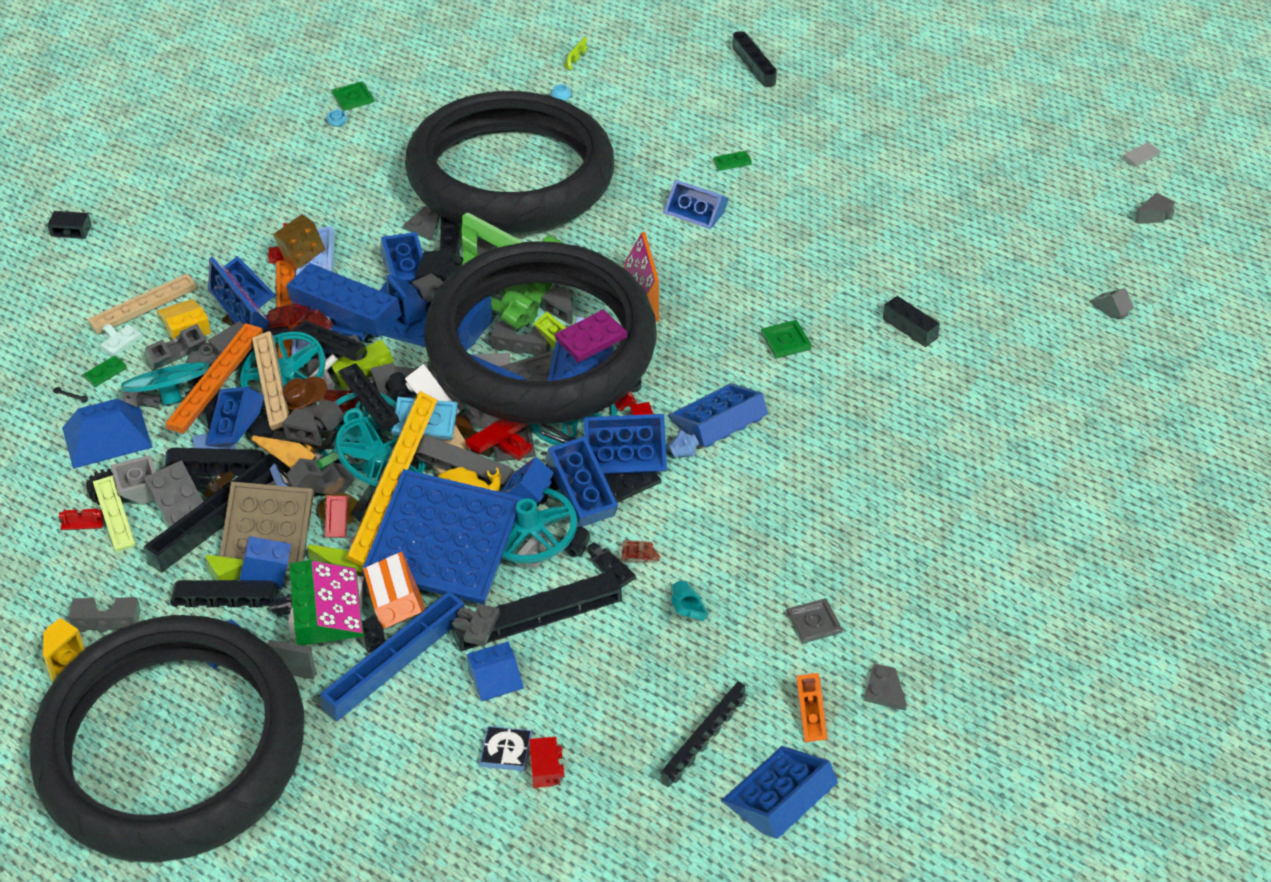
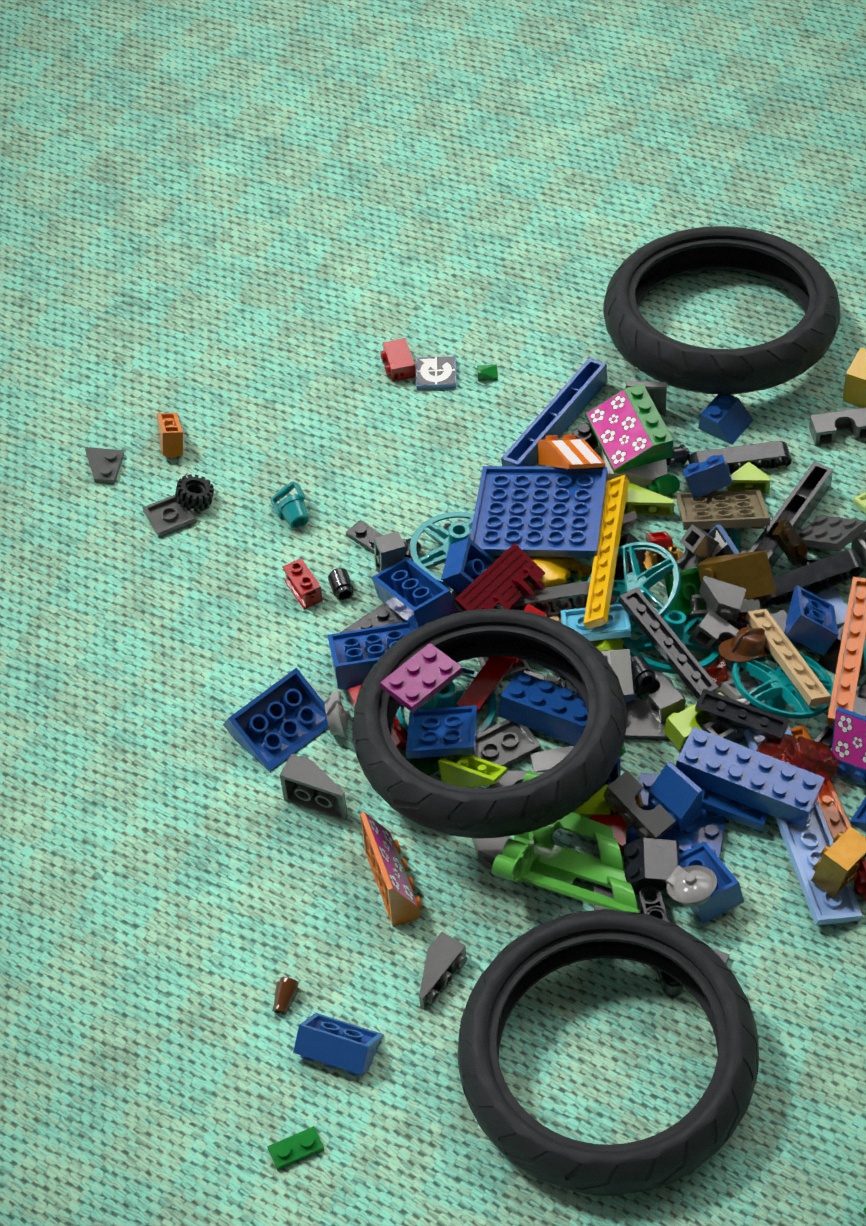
camera: 175 degrees right, 5 degrees up
black brick [451,571,622,652] -> none
dark grey hinge [452,604,500,647] -> none
blue slope [467,641,524,701] -> none
clear red slope [621,540,660,563] -> none
black plate [661,681,746,788] -> none
medium blue rock [668,430,699,459] -> none
blue slope [721,746,838,839] -> none
green plate [761,320,811,358] -> none
black brick [883,296,940,347] -> none
none -> black tyre [175,474,214,511]
none -> reddish brown cone [272,977,299,1015]
none -> dark grey slope [280,754,348,820]
none -> red hinge [282,558,323,609]
none -> light grey piece [325,691,351,740]
none -> black brick [328,568,354,600]
none -> dark grey slope [374,531,408,573]
none -> dark grey slope [419,932,467,1009]
none -> dark red hinge [454,543,546,611]
none -> green slope [477,364,498,381]
none -> light grey piece [666,865,717,907]

